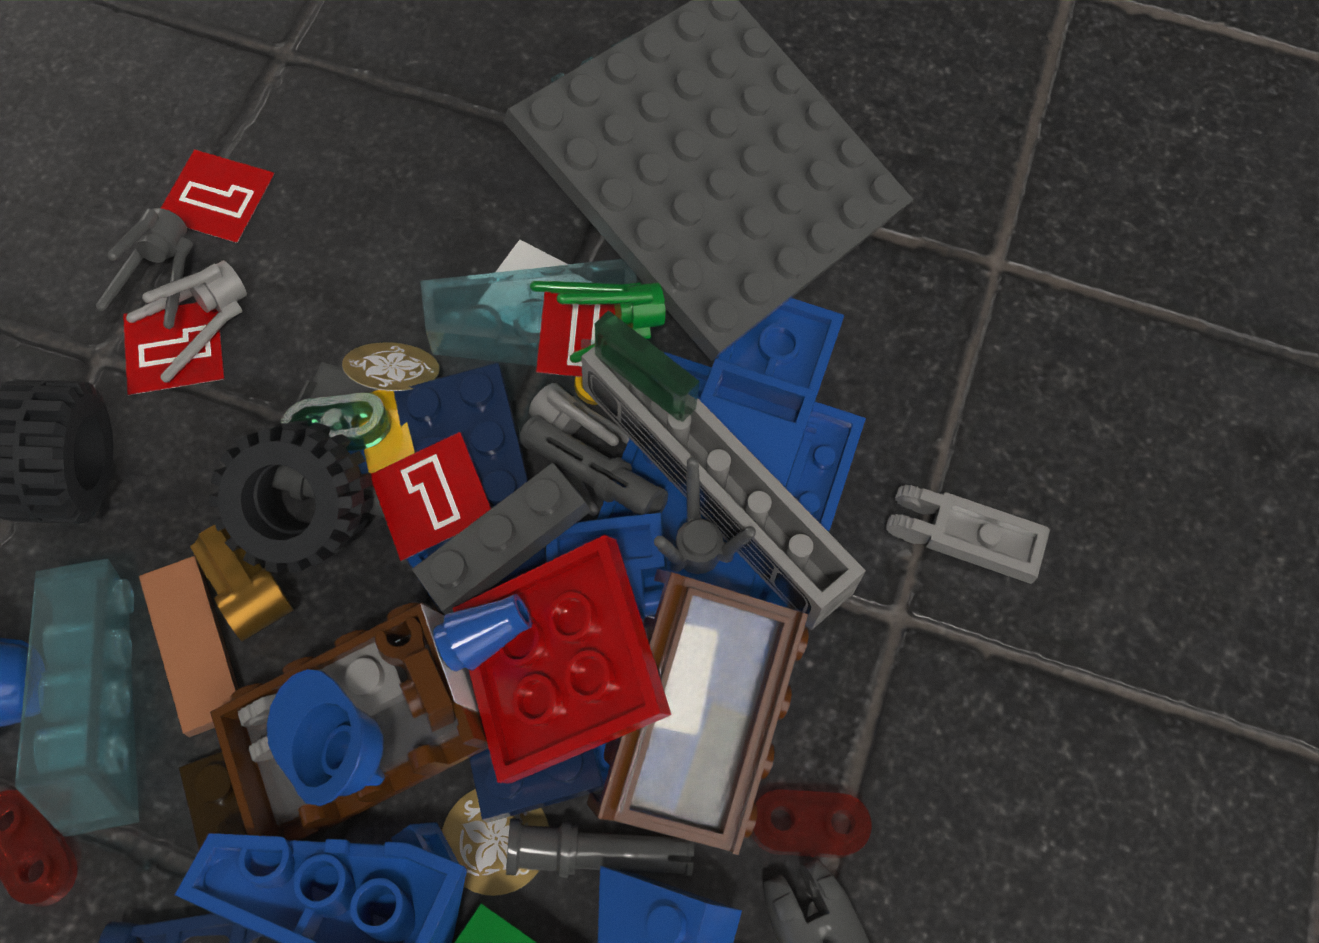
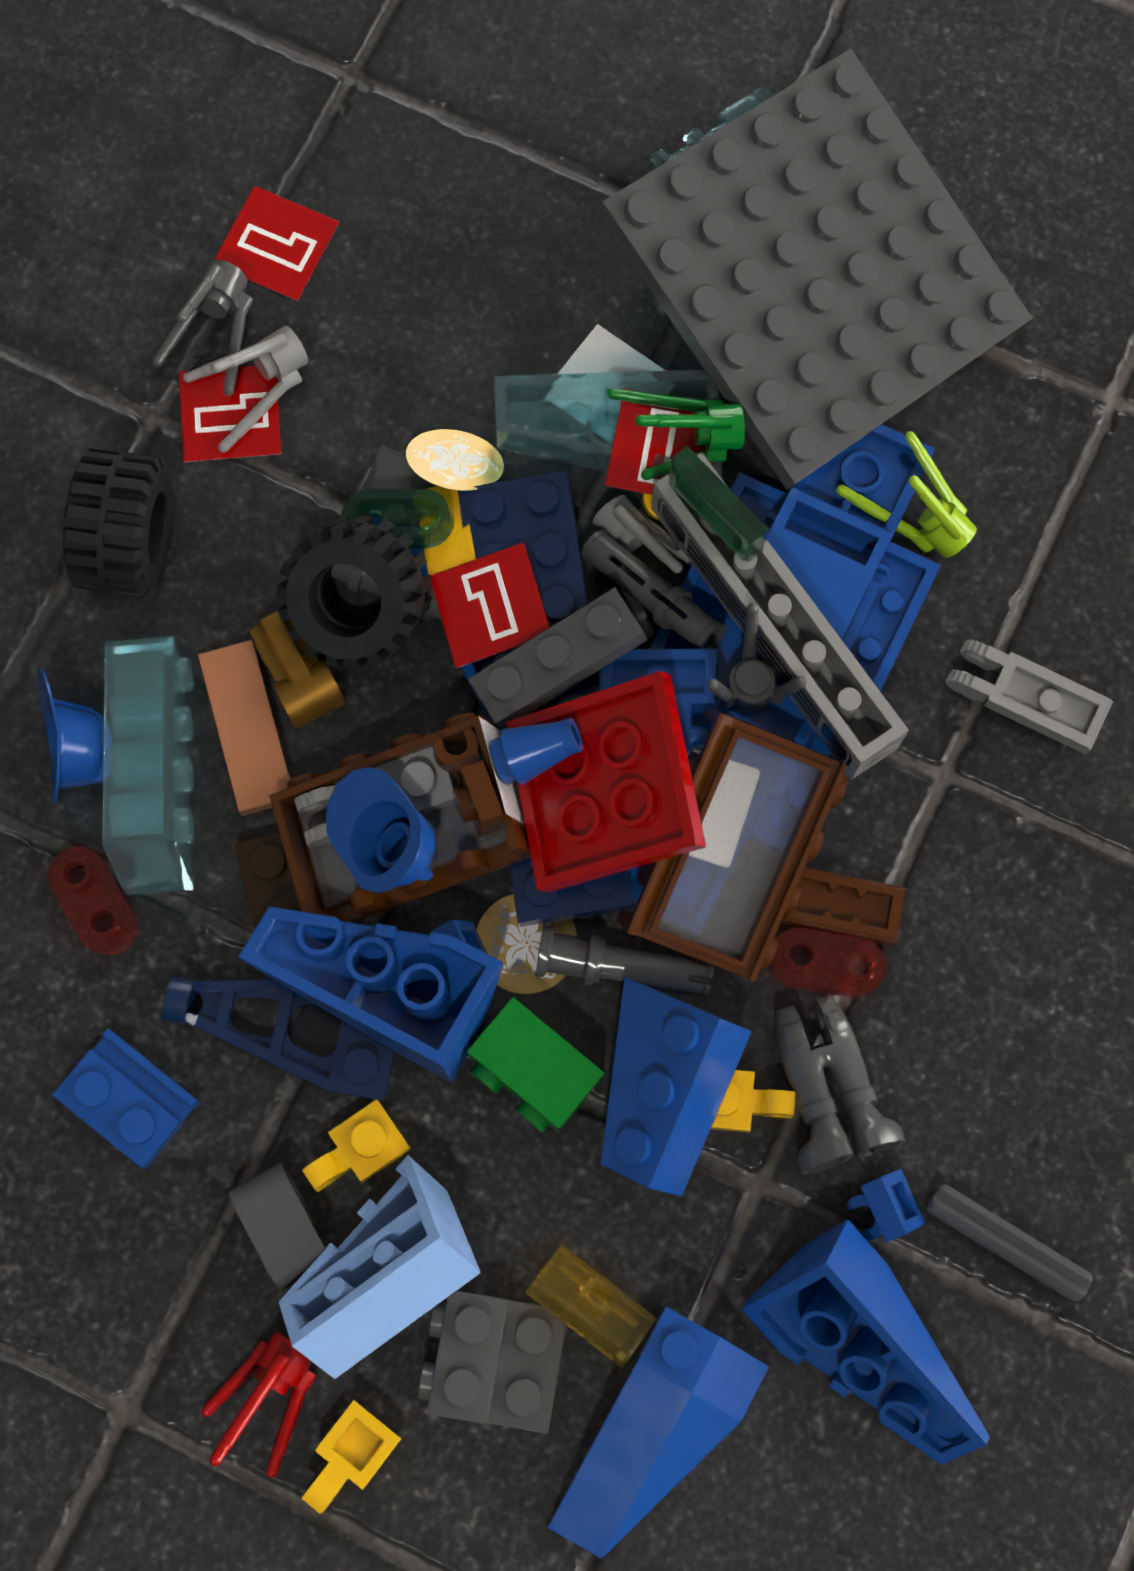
camera: 10 degrees right, 10 degrees up
none -> reddish brown plate [780,867,906,947]
none -> lime plant [836,431,977,558]

